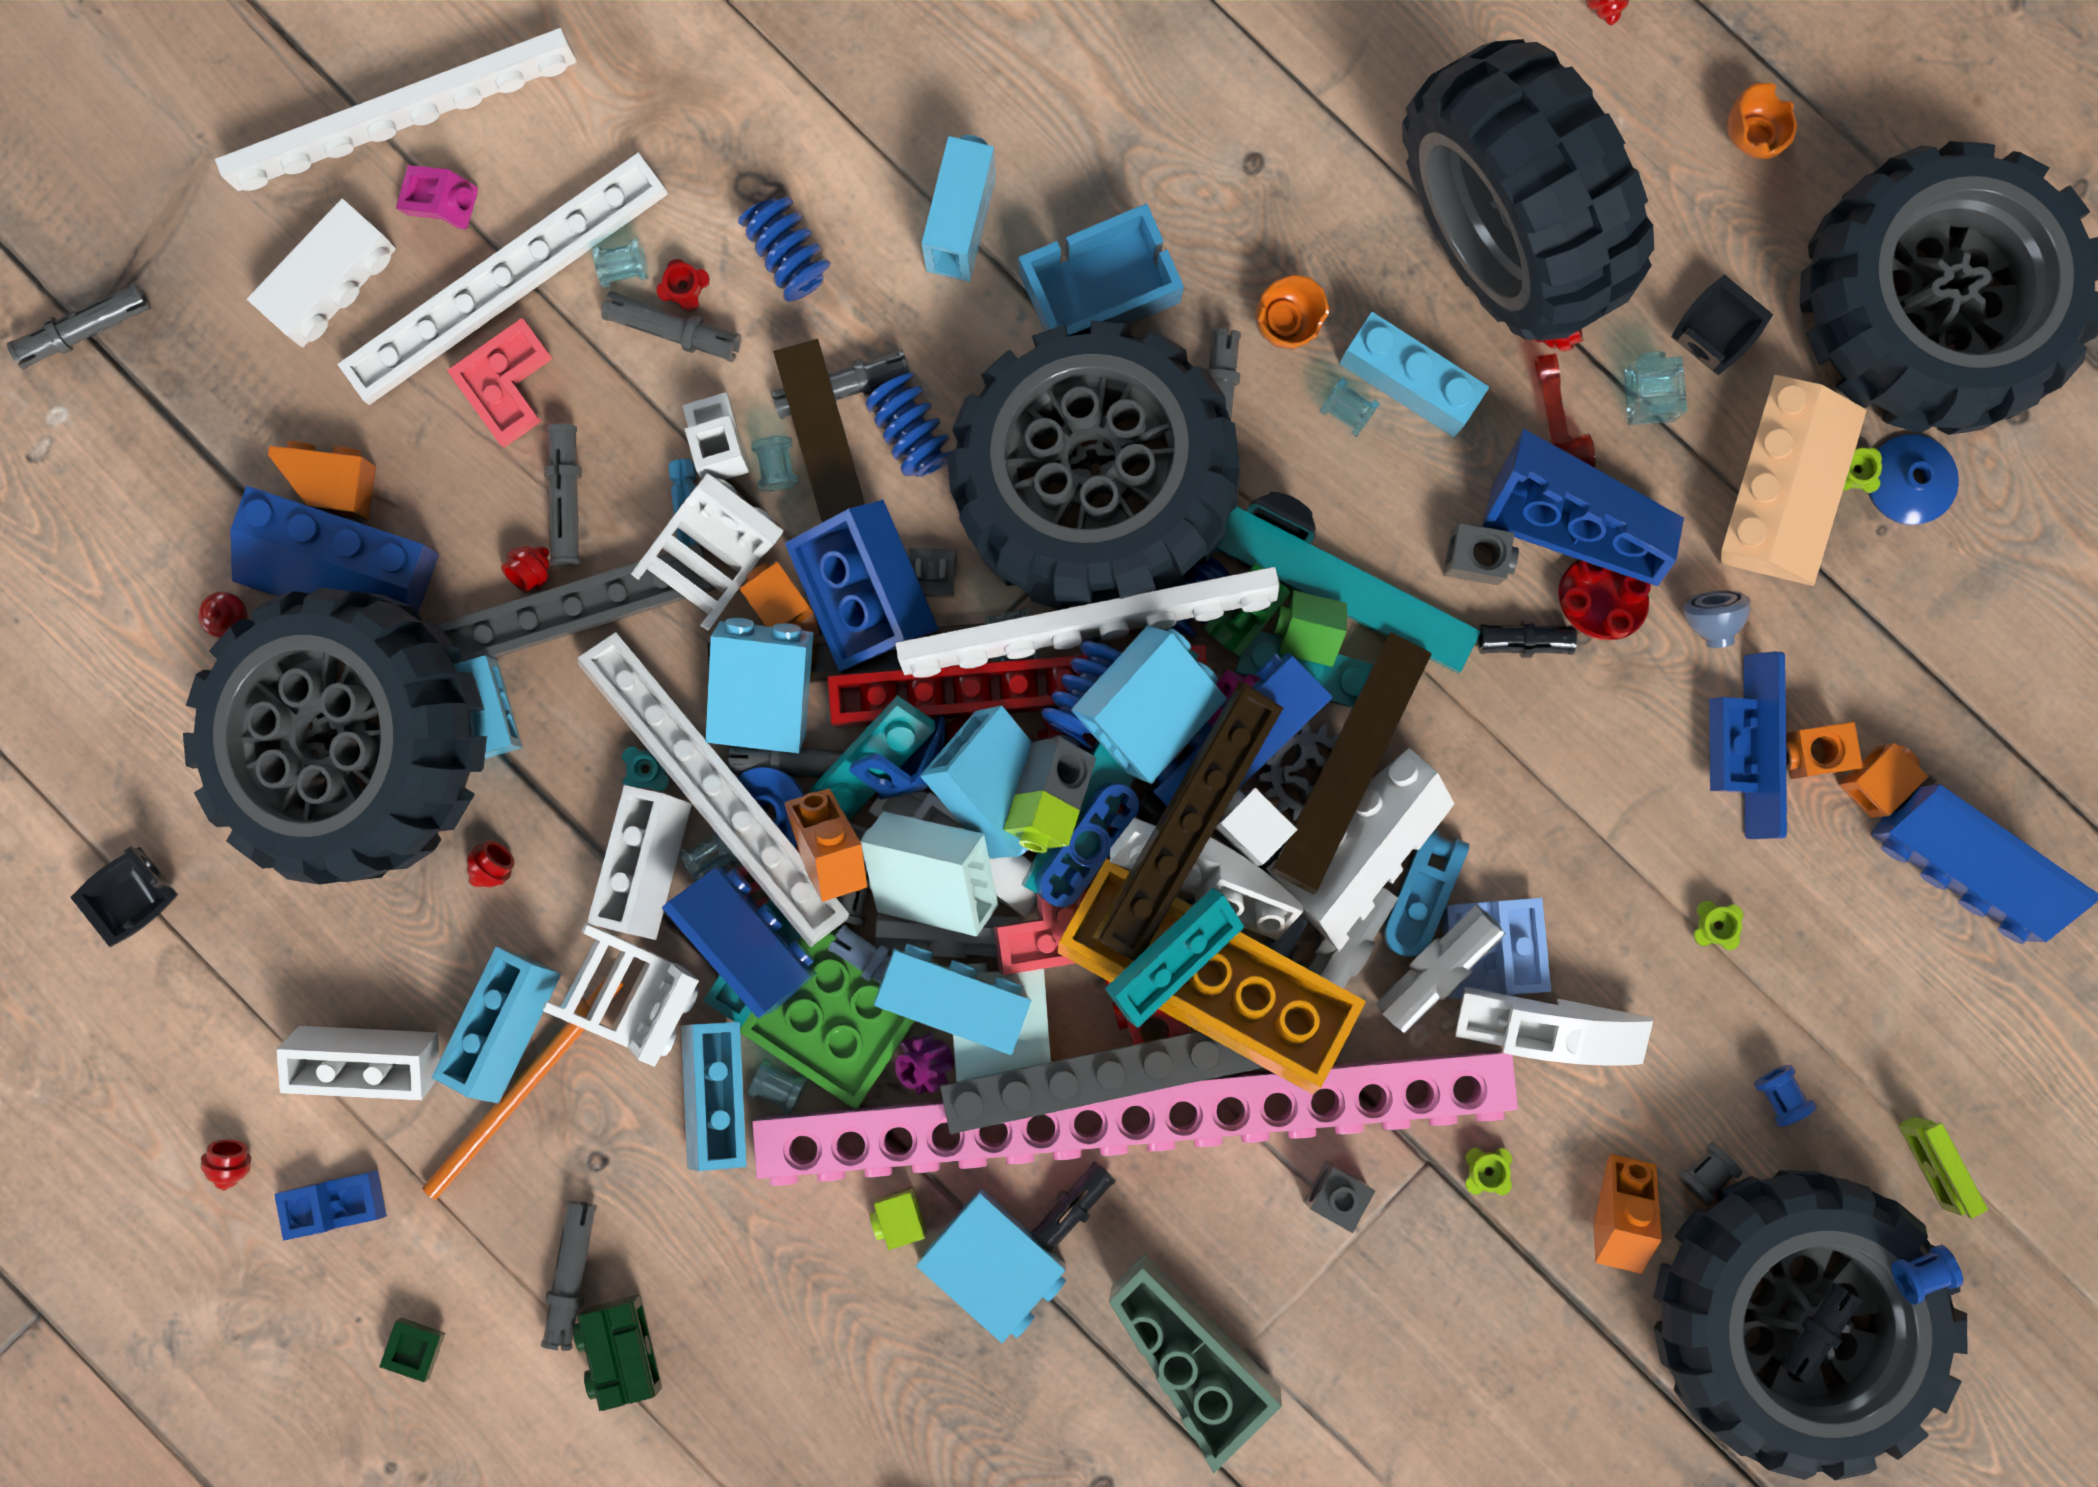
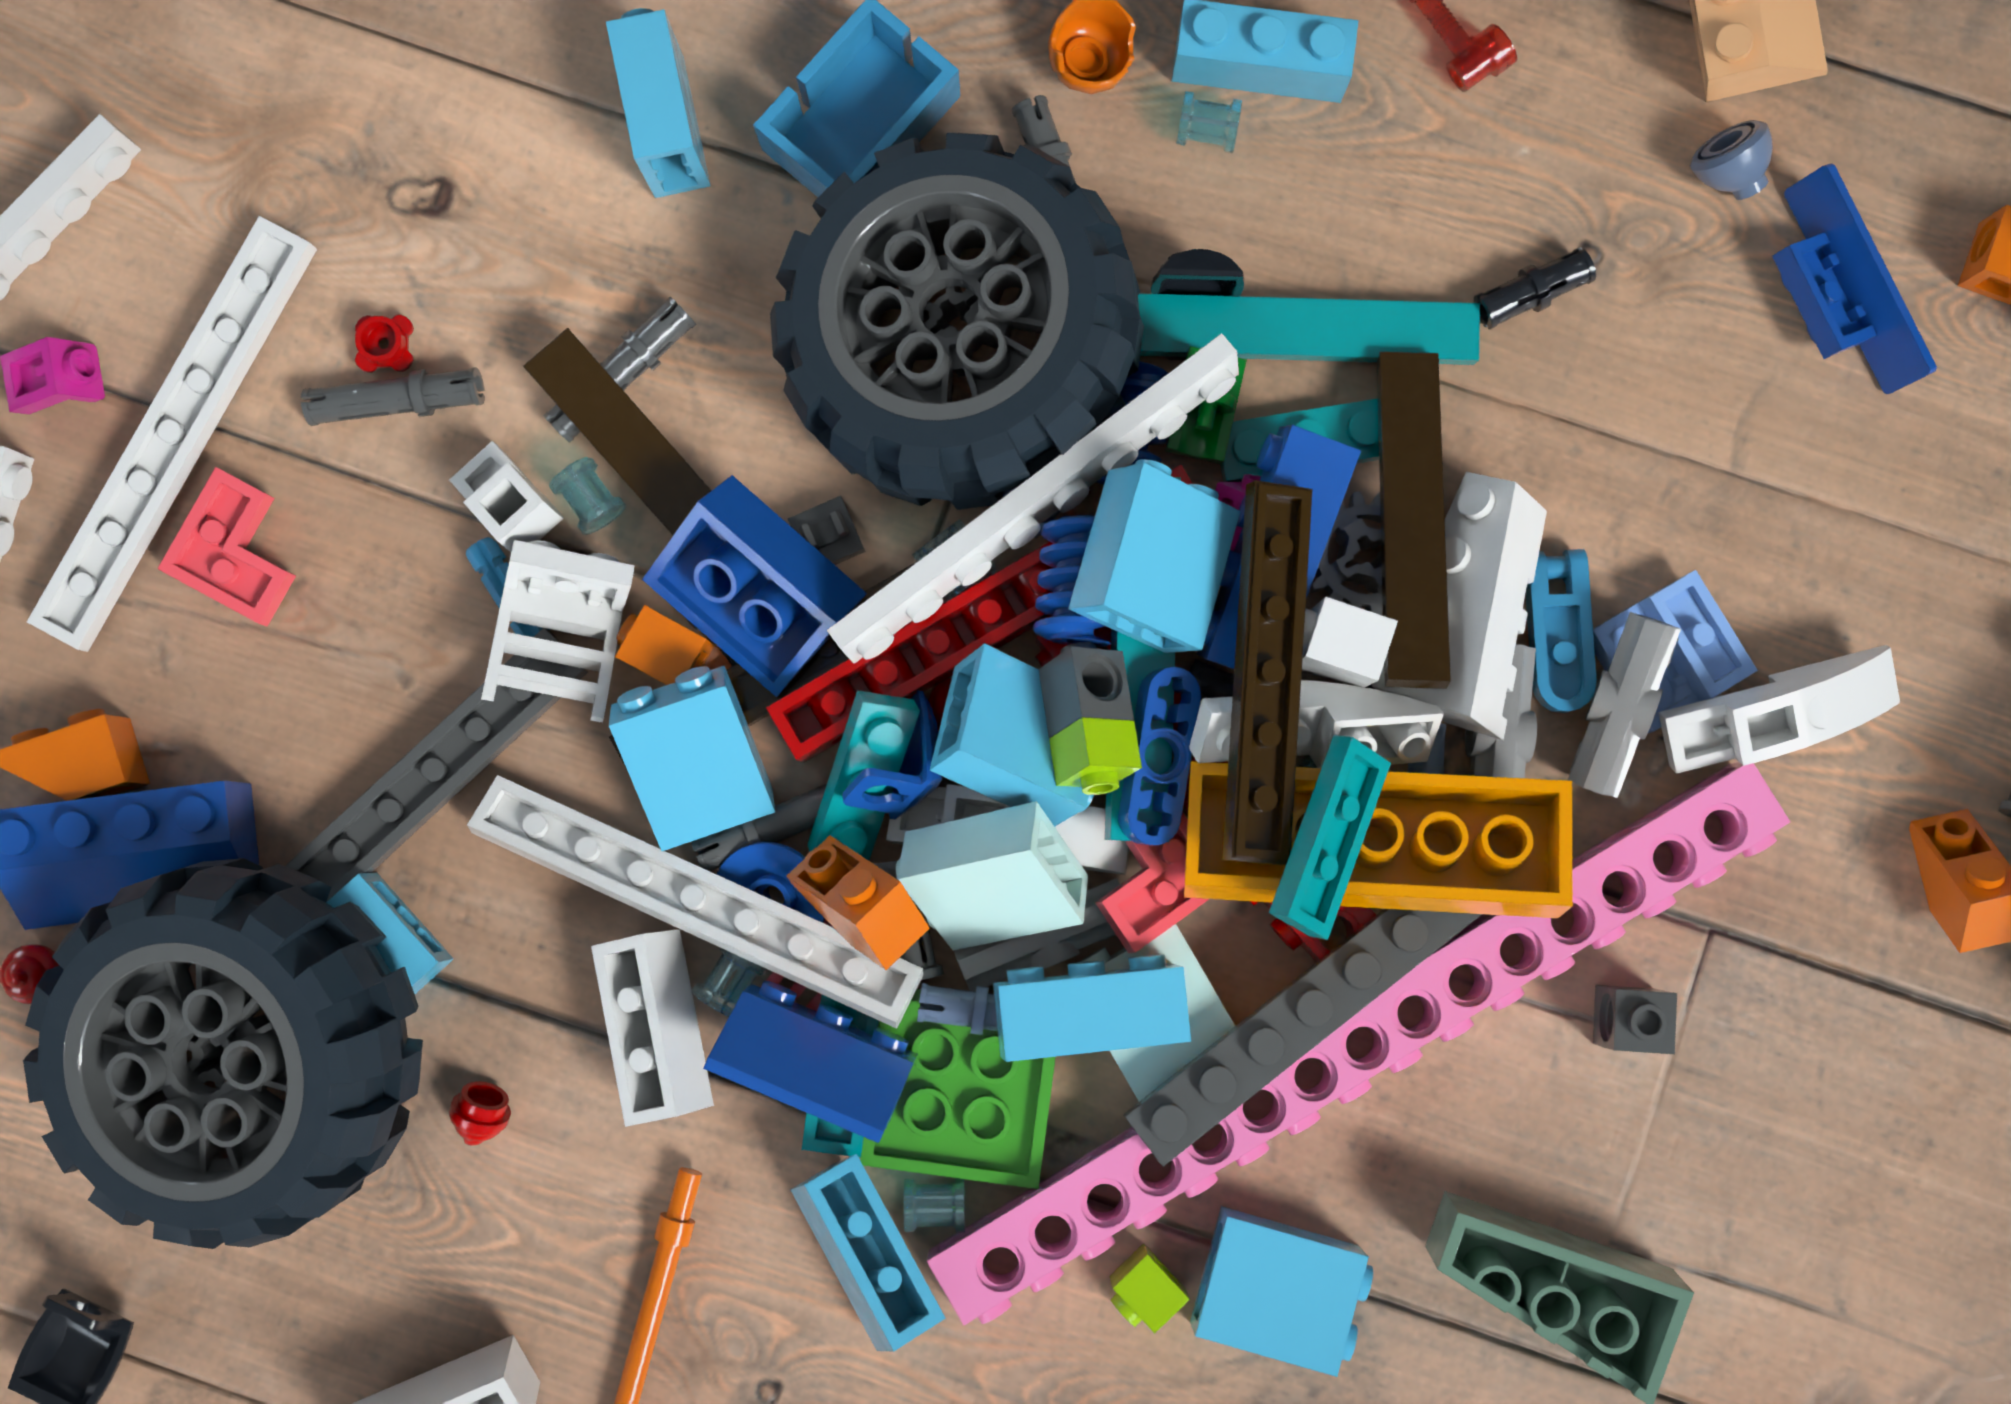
camera: 20 degrees left, 0 degrees up
medium azure brick [431,946,562,1103] -> none
red plate [501,546,550,593] -> none
white plate [542,923,699,1067] -> none
dark grey pin [544,424,582,566] -> none
clear light blue bush [592,238,649,288] -> none
teal plate [622,747,670,792] -> none
blue piece [738,196,831,302] -> none
blue piece [865,373,954,477] -> none
magenta gear [895,1033,954,1095] -> none
black pin [1031,1161,1116,1253] -> none
bright green brick [1273,590,1347,667] -> none
dark grey brick [1443,523,1519,585] -> none
lime plate [1465,1147,1513,1196] -> none
blue wedge [1482,428,1684,586] -> none
red dish [1558,560,1651,640] -> none
lime plate [1693,900,1744,950] -> none
orange brick [1786,722,1863,779] -> none

